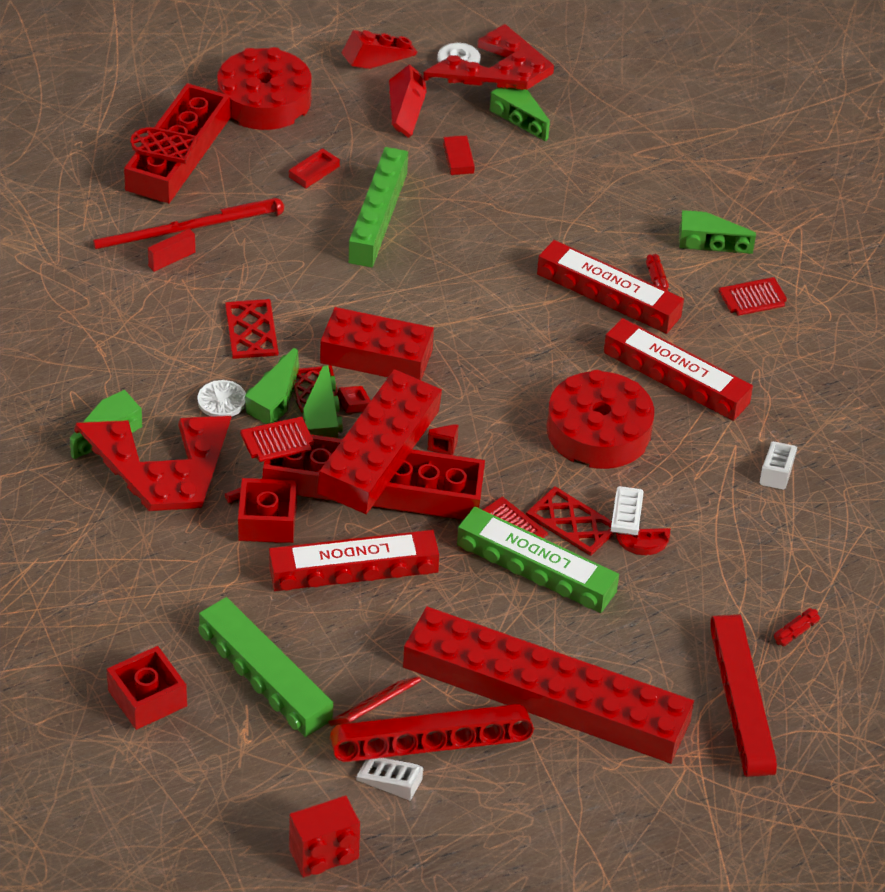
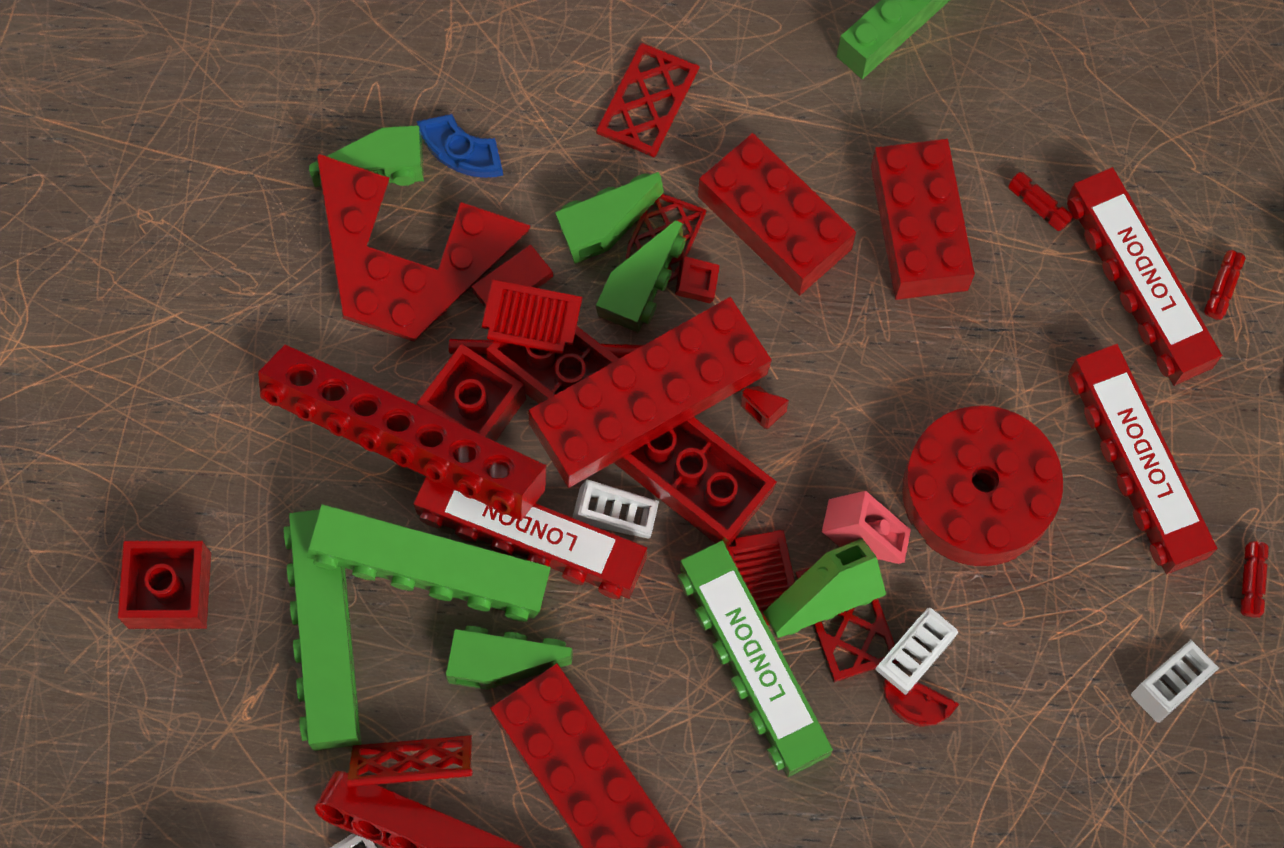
camera: 35 degrees right, 25 degrees up
white wheel [197,380,246,417] -> none
none -> red brick [258,344,546,521]
none -> bright green brick [307,504,551,622]
none -> blue tile [417,114,503,178]
none -> bright green slope [446,626,573,690]
none -> red tile [471,245,554,308]
none -> white slope [572,479,659,539]
none -> bright green slope [763,538,886,638]
none -> coral slope [822,491,911,564]
none -> red brick [871,139,975,300]
none -> red axle [1008,172,1073,231]
none -> red axle [1241,541,1269,618]

